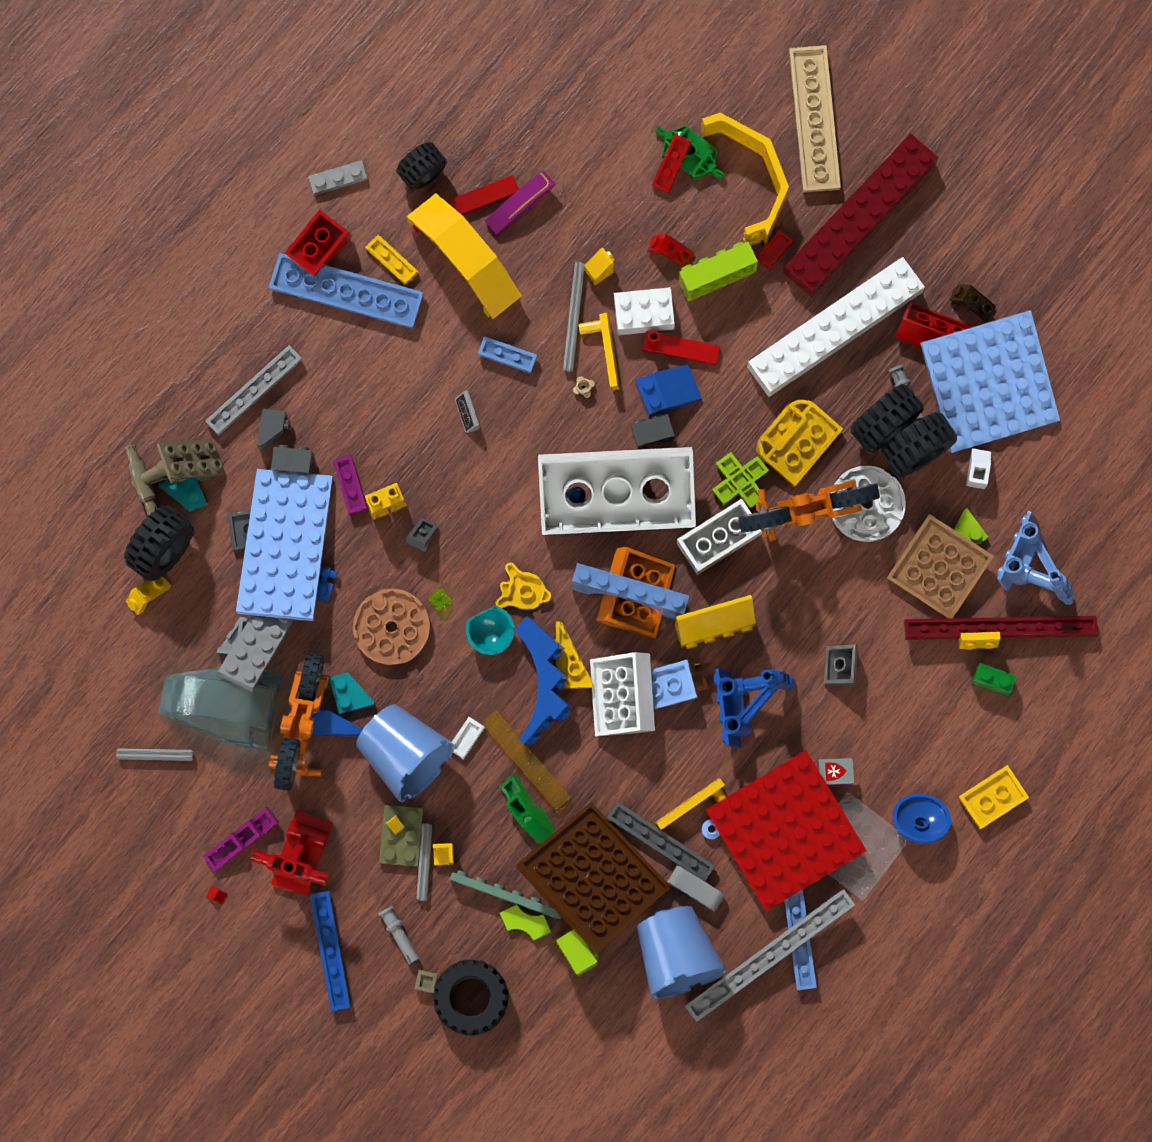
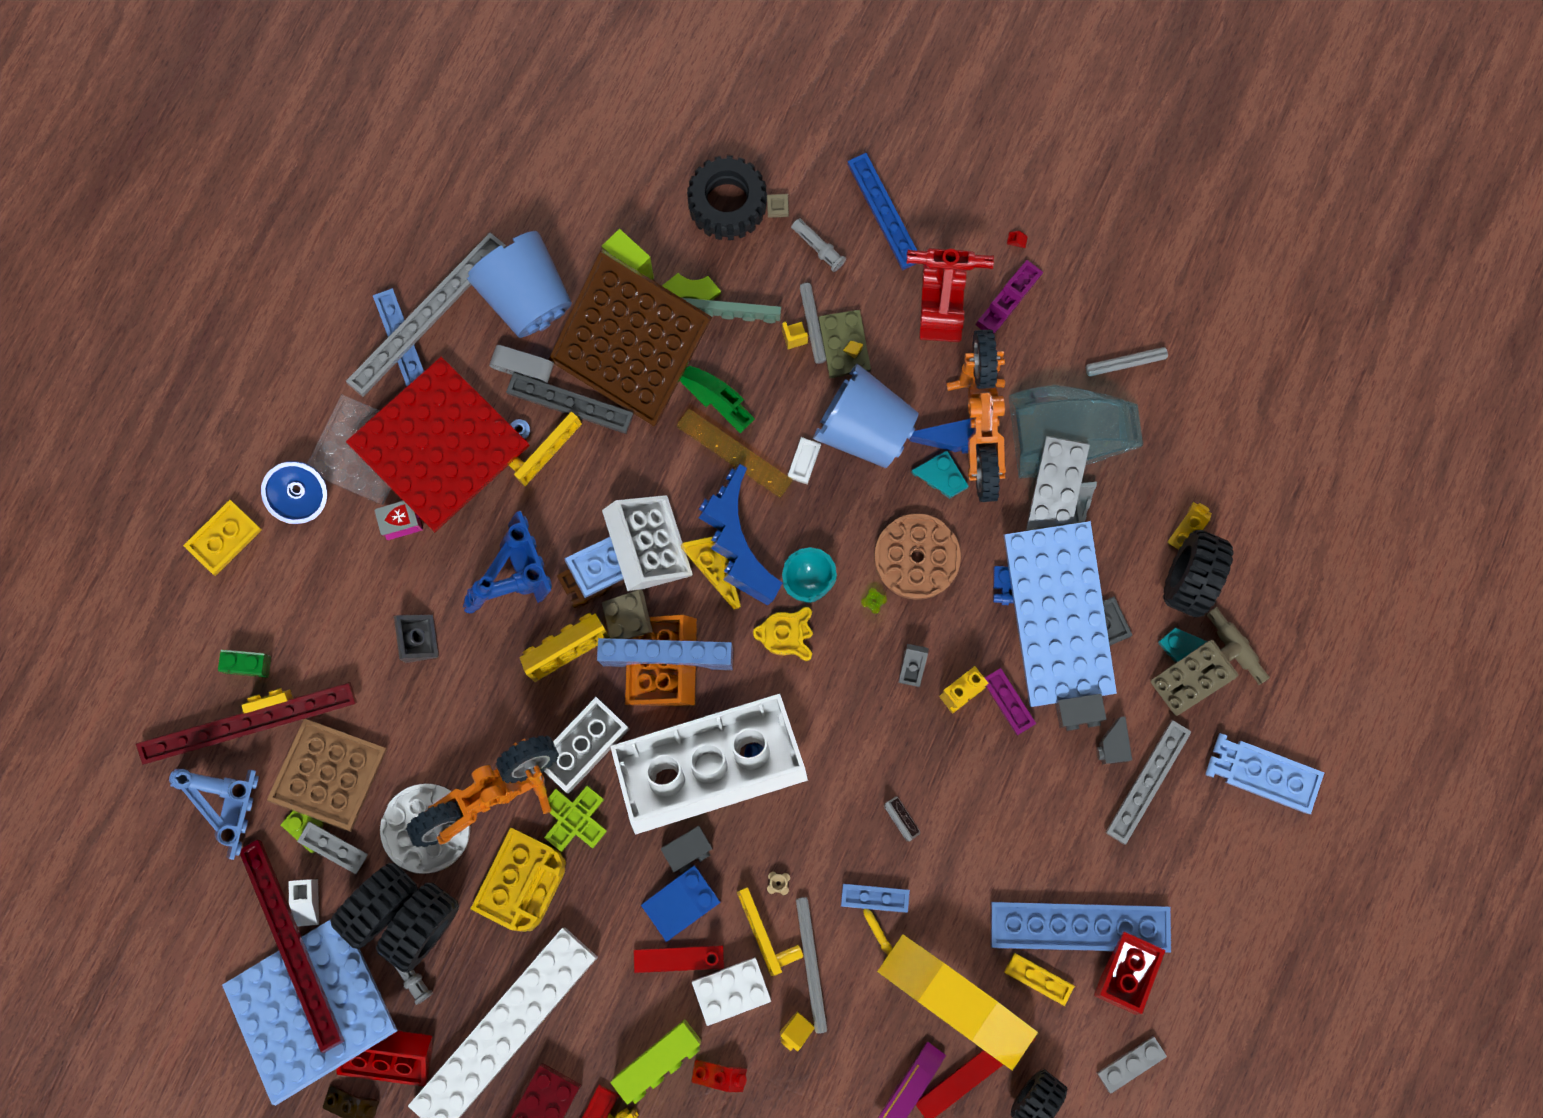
camera: 160 degrees right, 0 degrees up
none -> dark red plate [240,839,345,1053]
none -> light grey plate [297,822,368,874]
none -> dark tan plate [602,590,653,639]
none -> yellow piece [863,909,892,956]
none -> light blue hinge [1205,733,1324,814]

